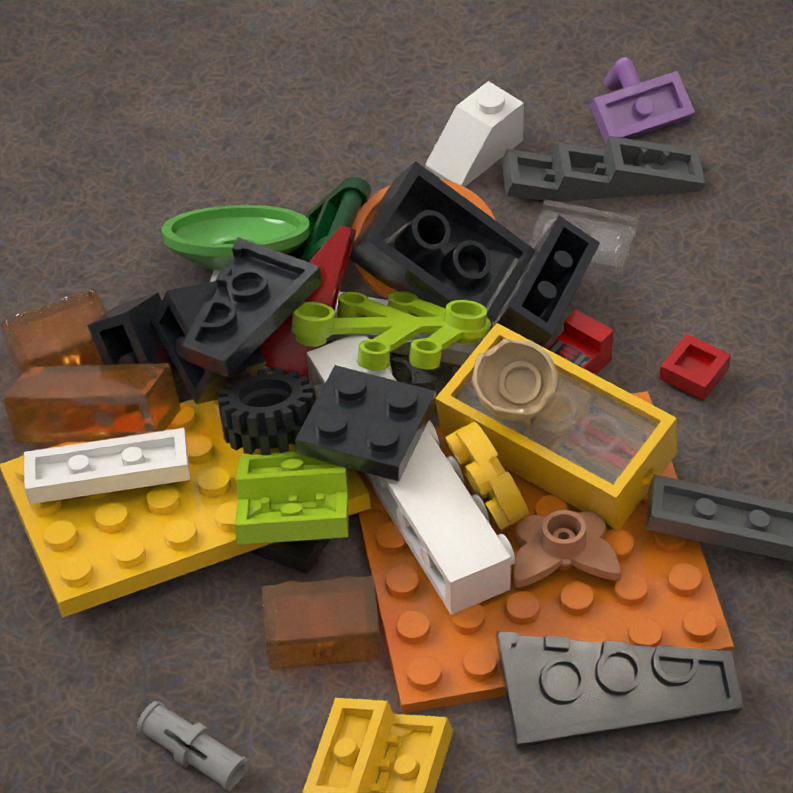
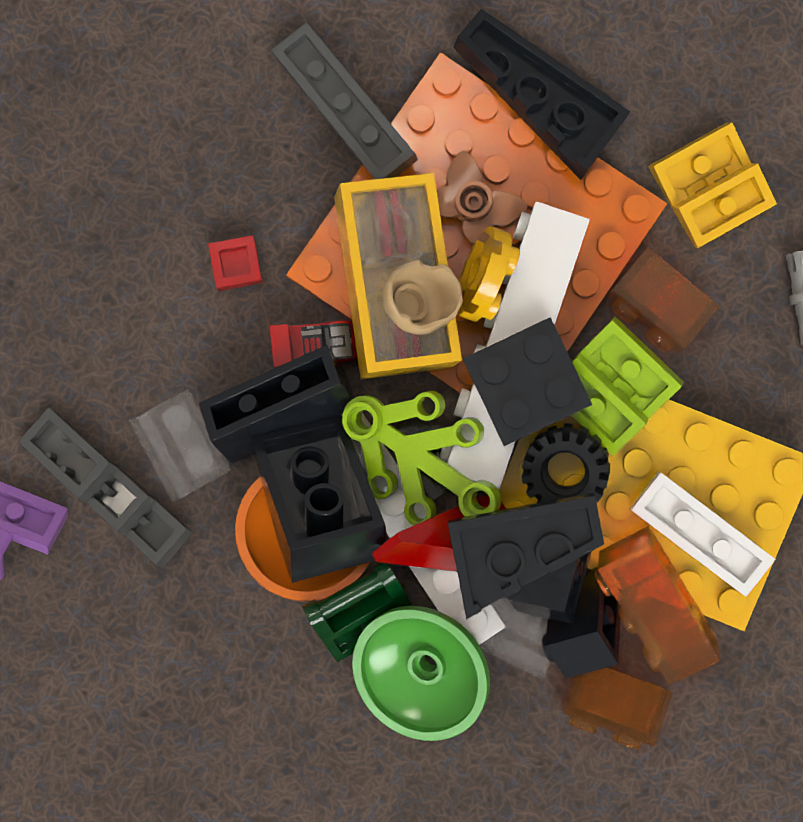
camera: 140 degrees left, 35 degrees up
white slope [425,81,524,187] -> none

